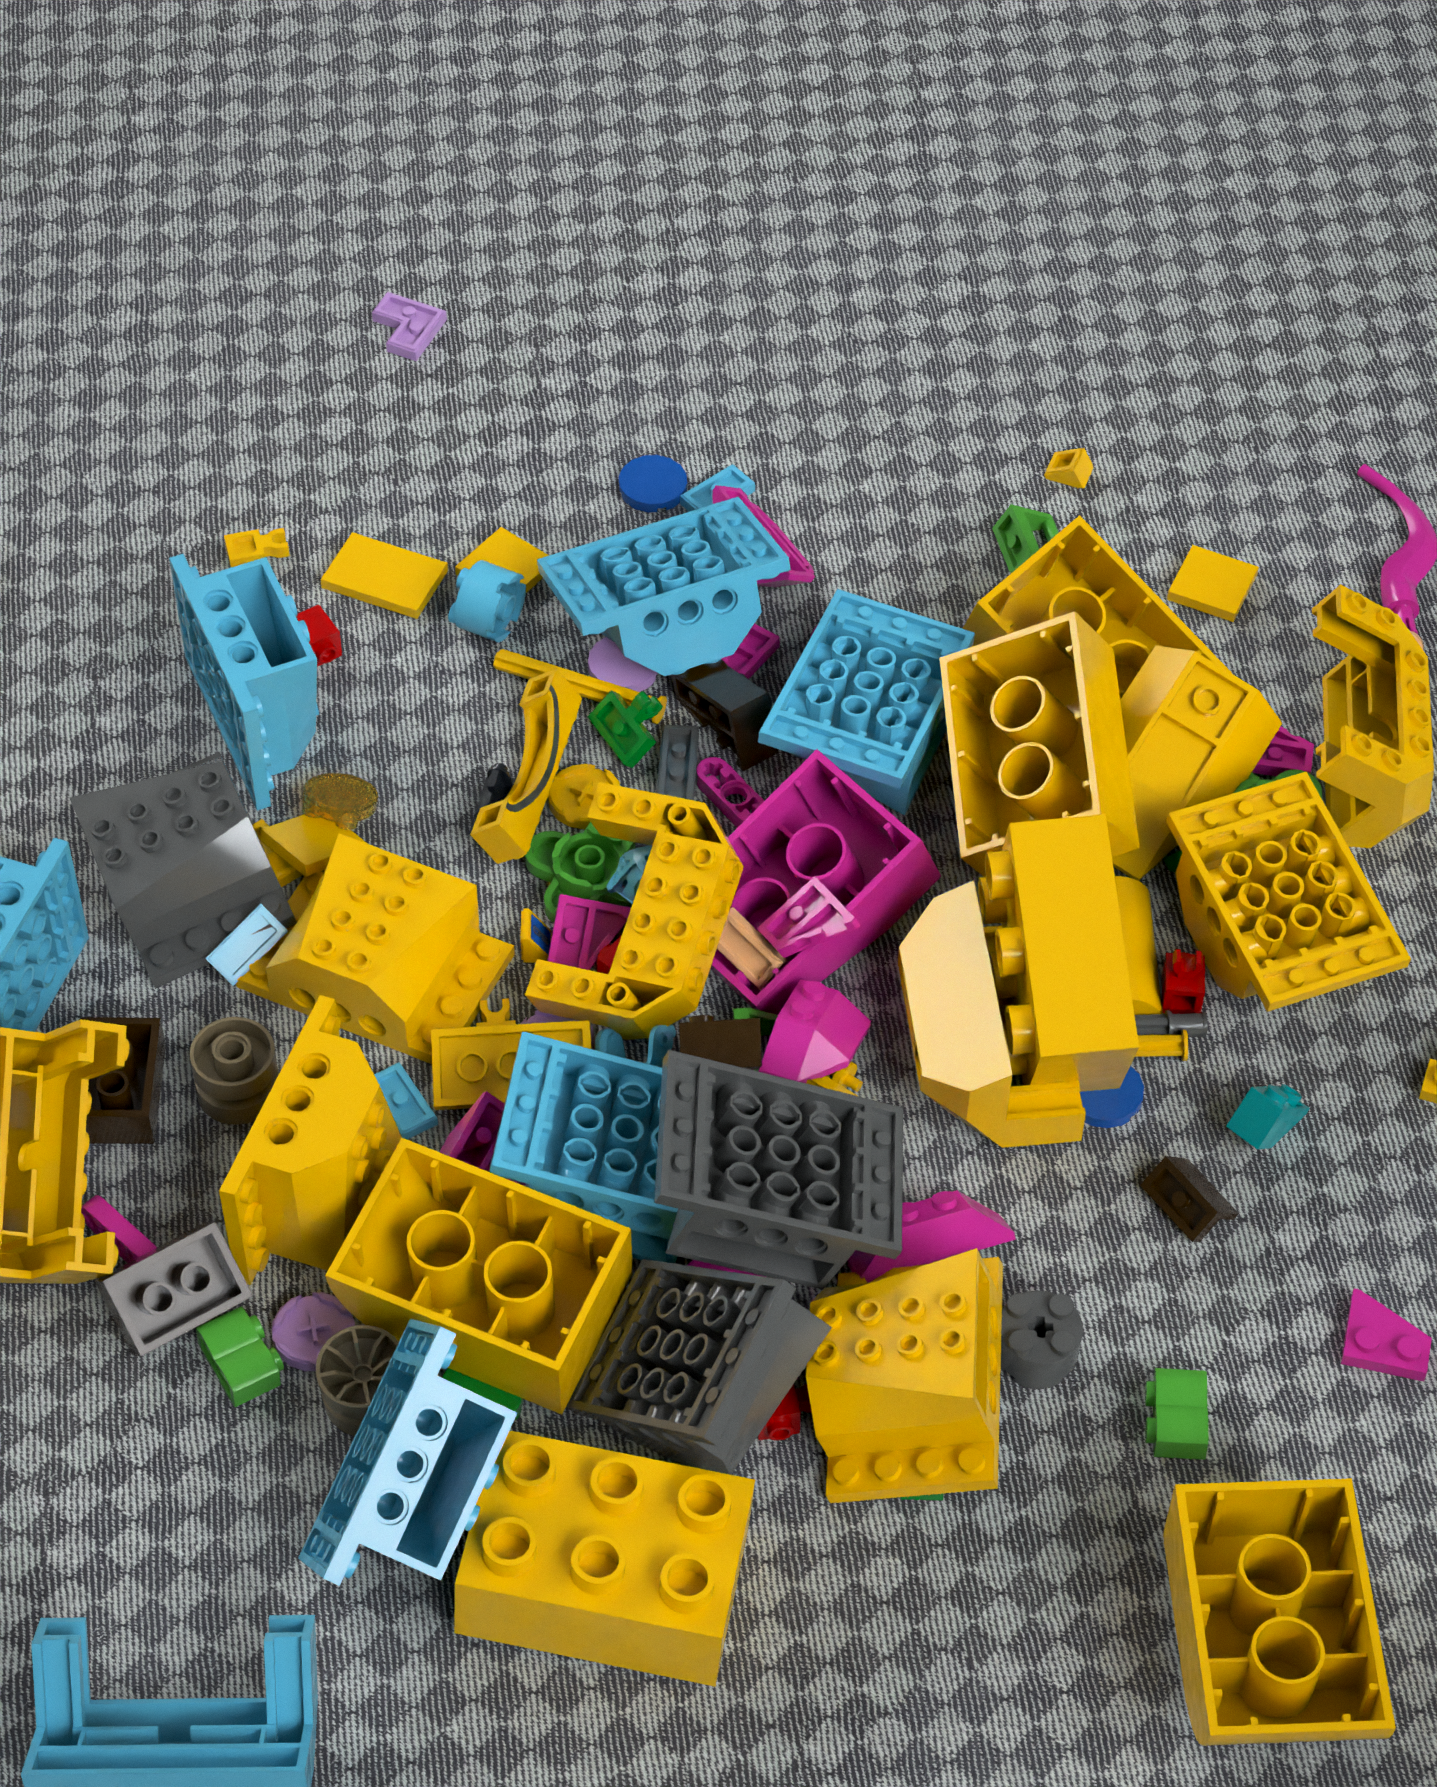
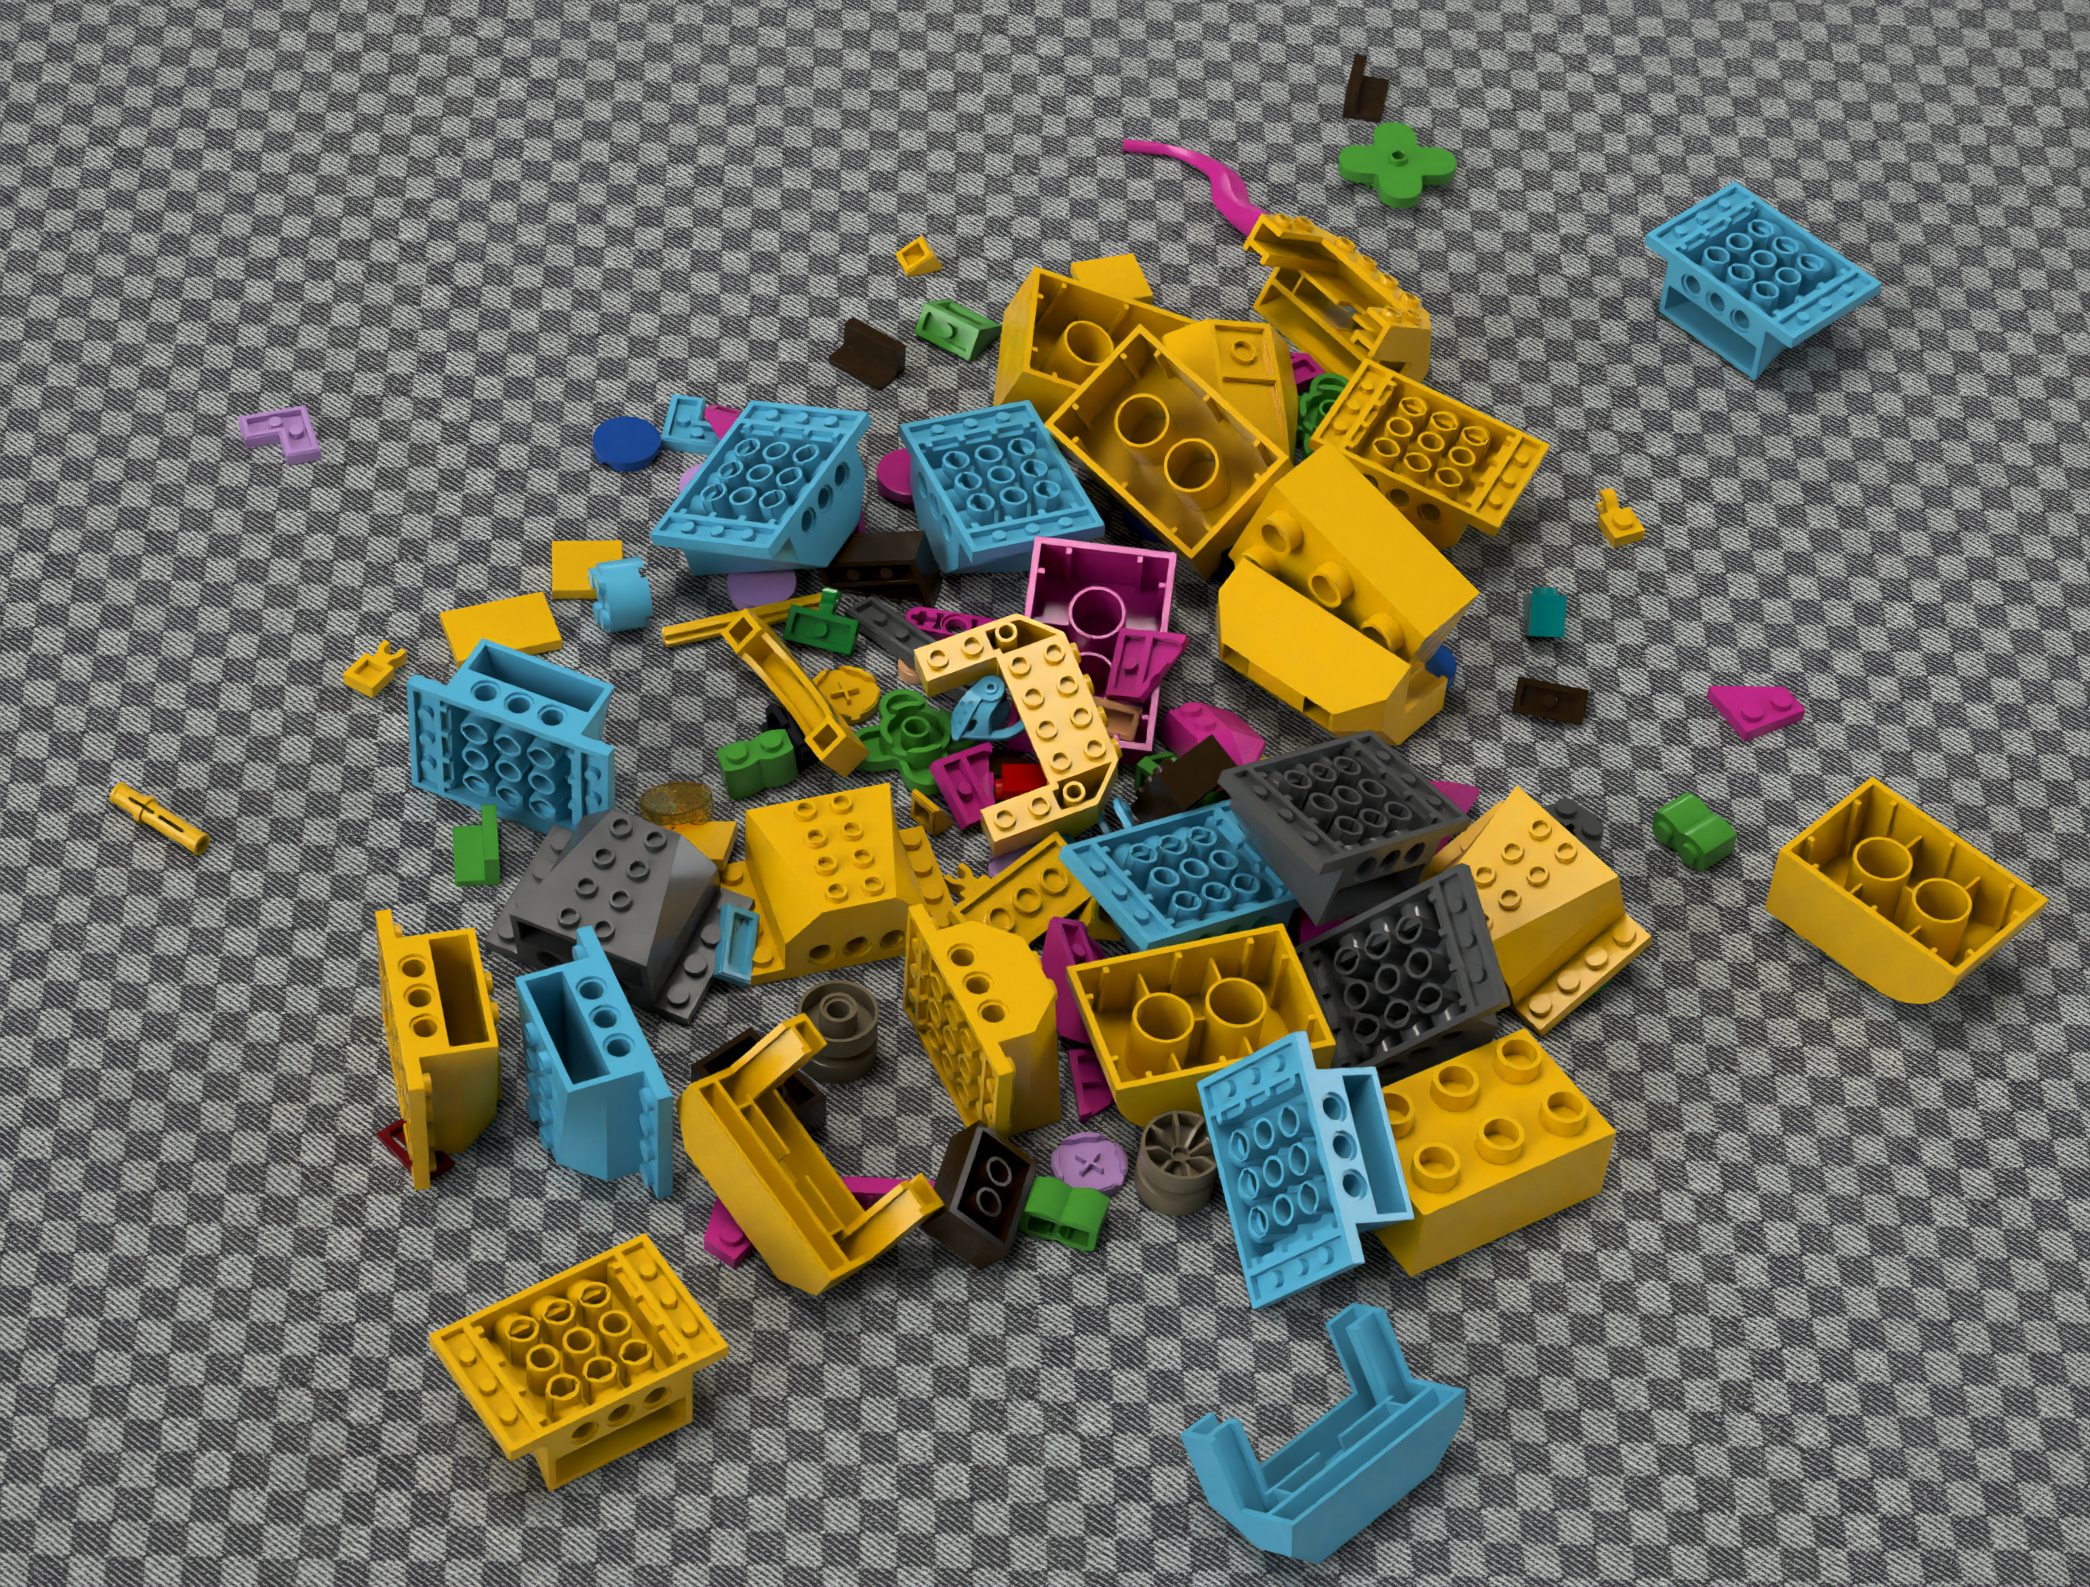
camera: 45 degrees left, 5 degrees down
none -> bright green panel [452,804,500,886]
none -> bright green brick [716,729,799,799]
none -> dark brown panel [829,317,906,391]

